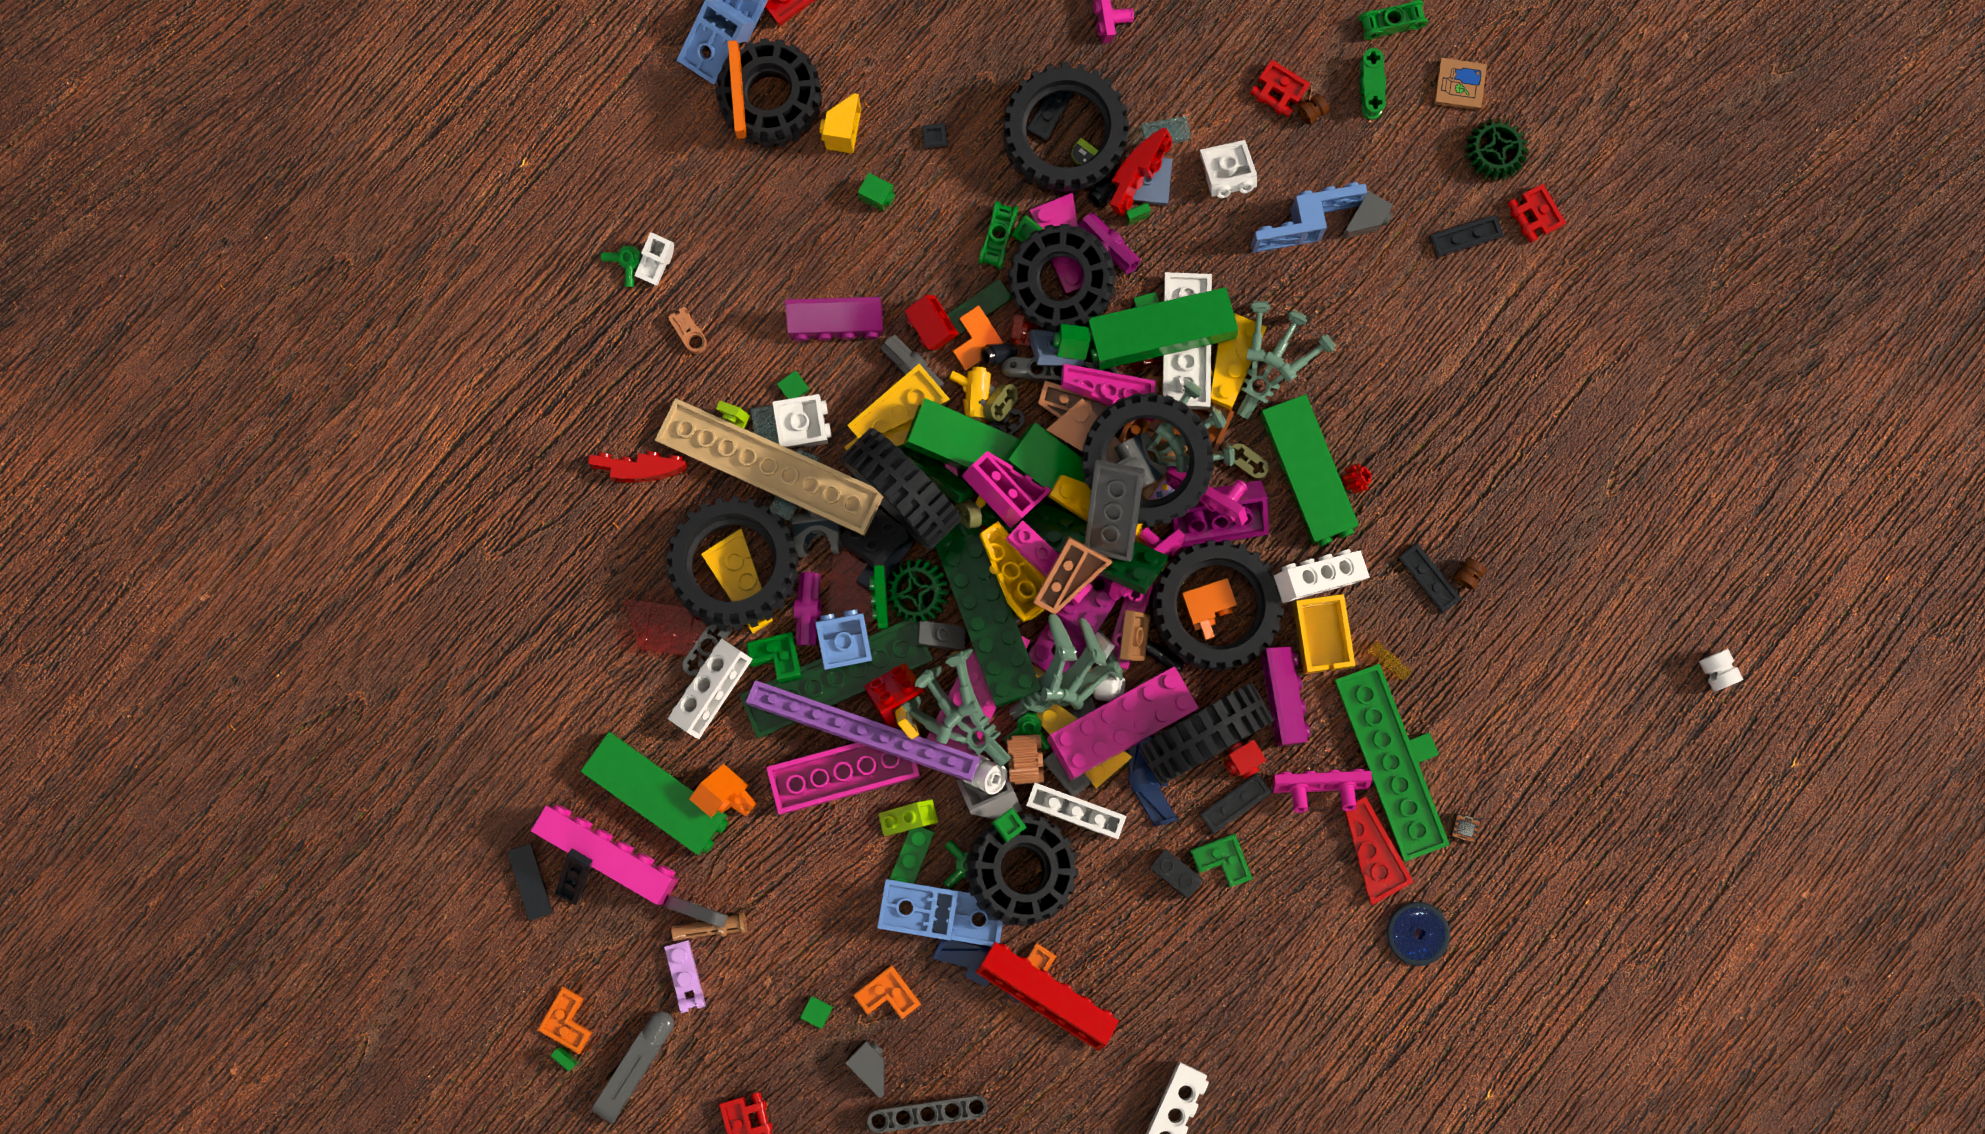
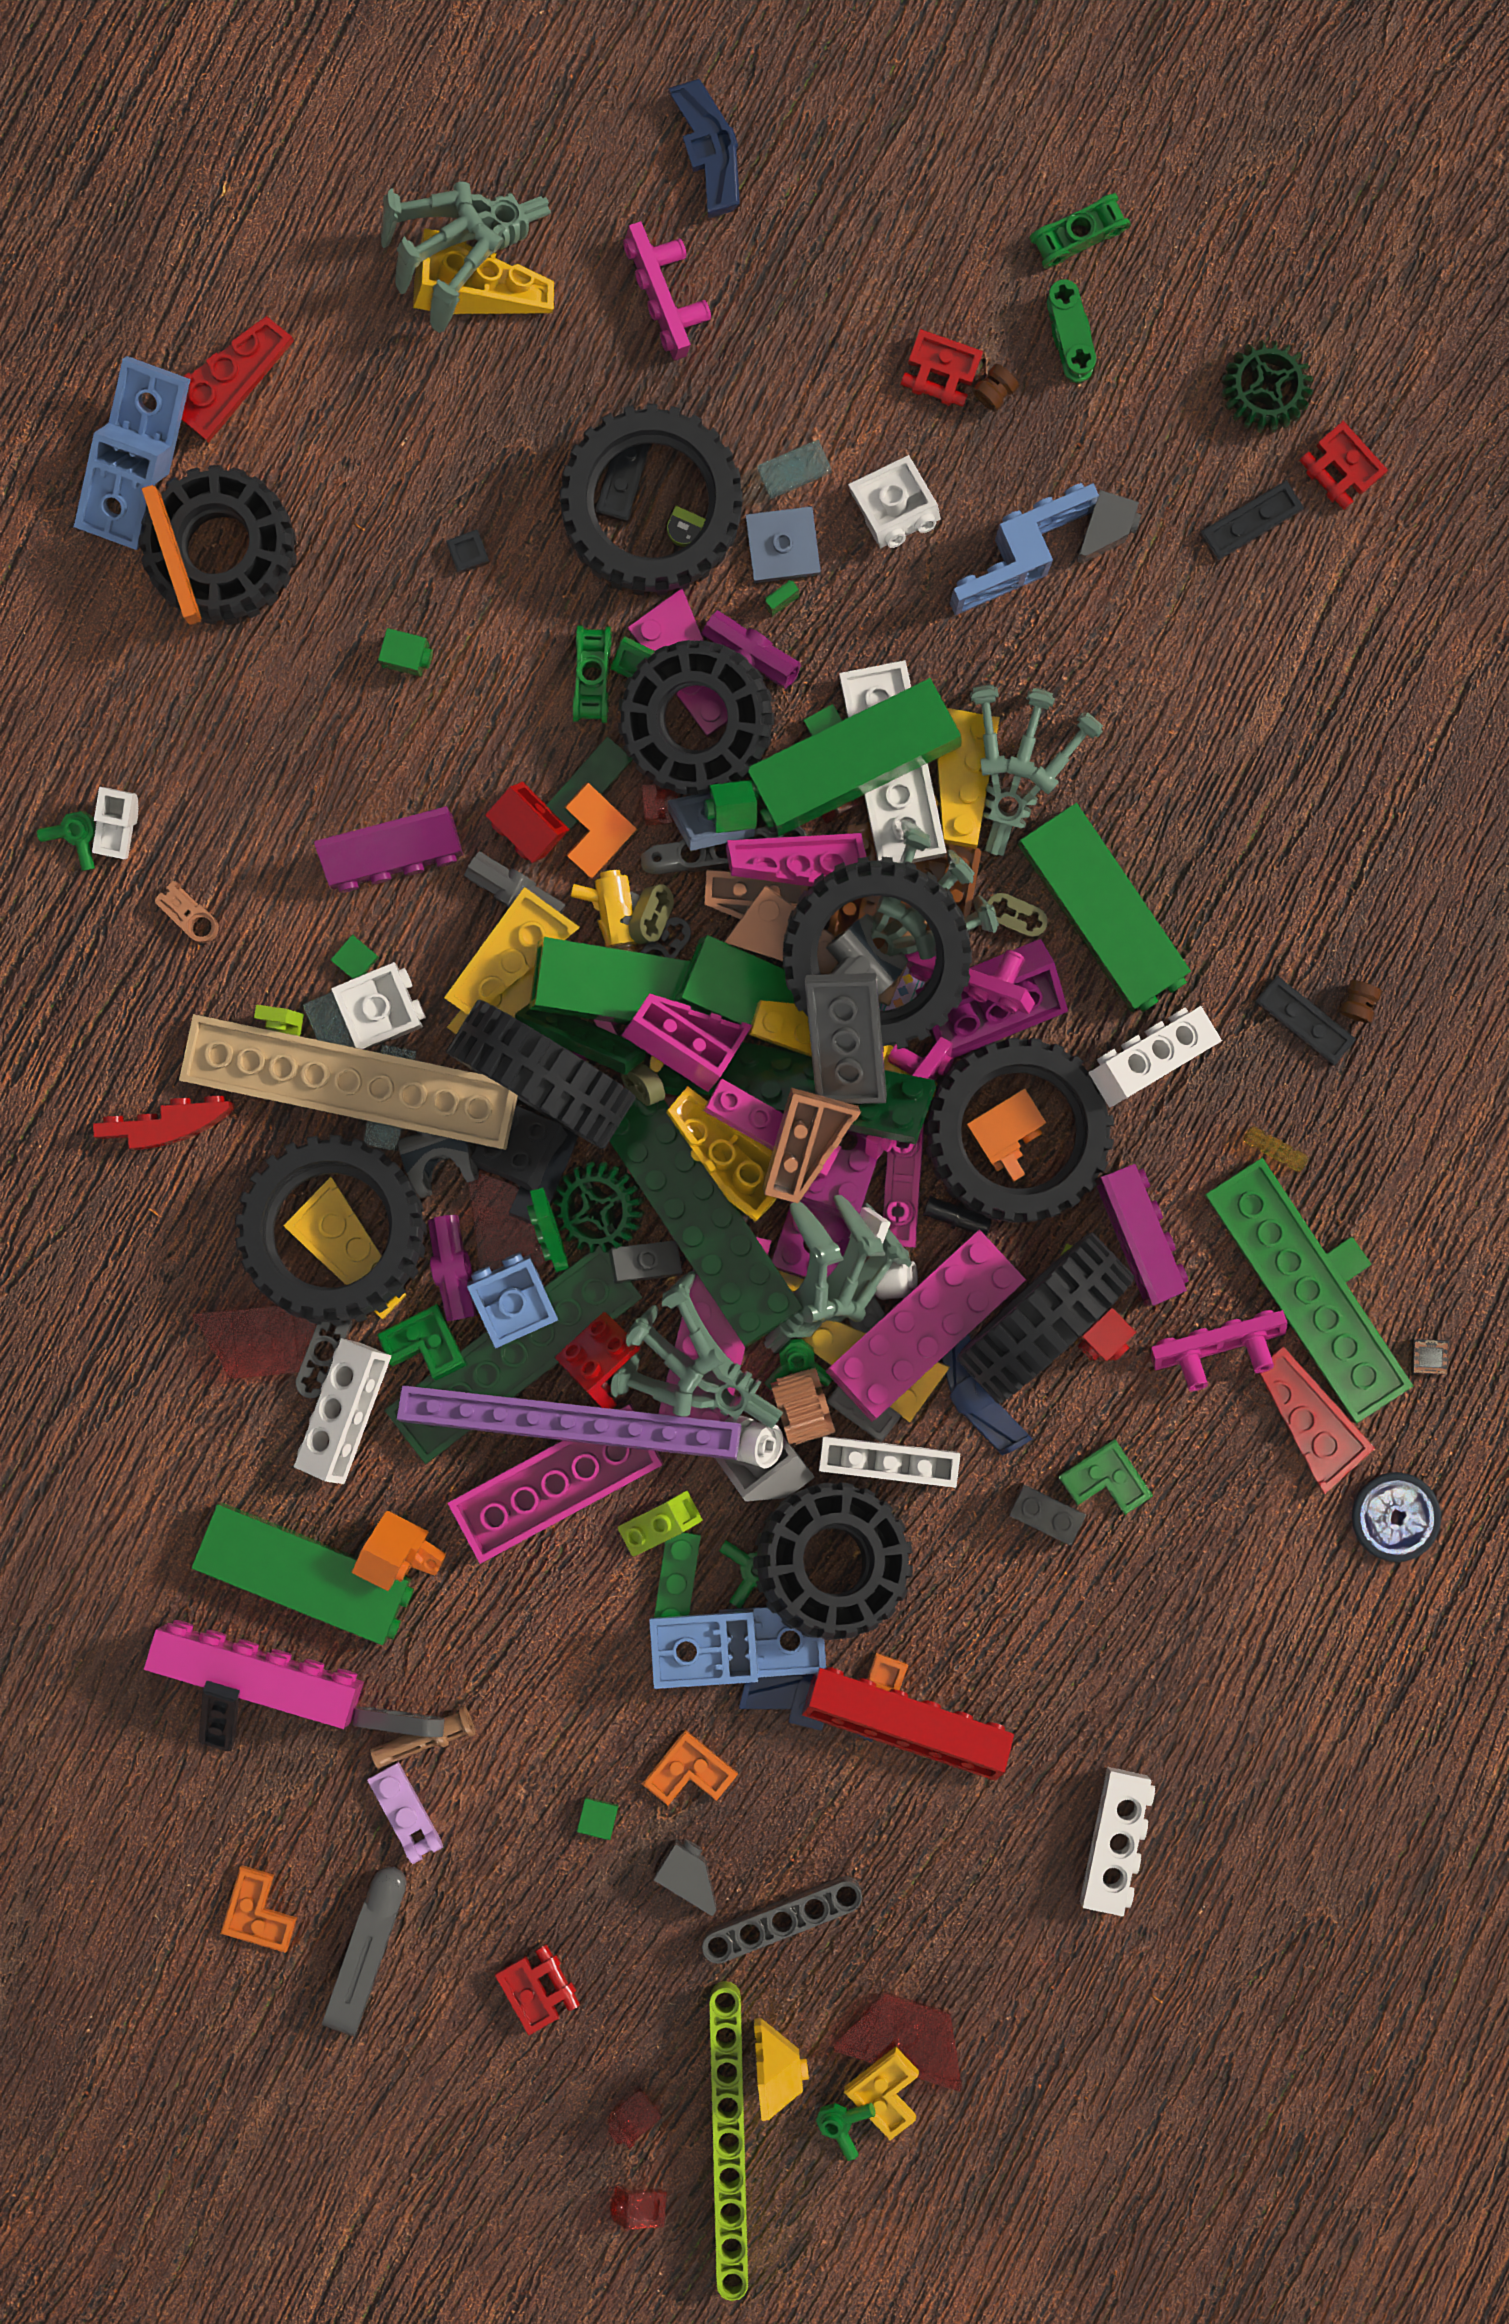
camera: 10 degrees left, 5 degrees up
black tile [507,844,553,921] -> none
green tile [551,1047,579,1071] -> none
yellow slope [820,93,861,154] -> none
yellow tile [895,706,919,739] -> none
black cone [981,343,1017,367] -> none
green tile [991,808,1027,842] -> none
black cone [1088,175,1117,208] -> none
red slope [1110,127,1172,216] -> none
medium nougat tile [1120,610,1150,661] -> none
black tile [1199,773,1272,834] -> none
yellow piece [1293,594,1355,675] -> none
red gear [1342,463,1372,494] -> none
medium nougat tile [1434,58,1487,111] -> none

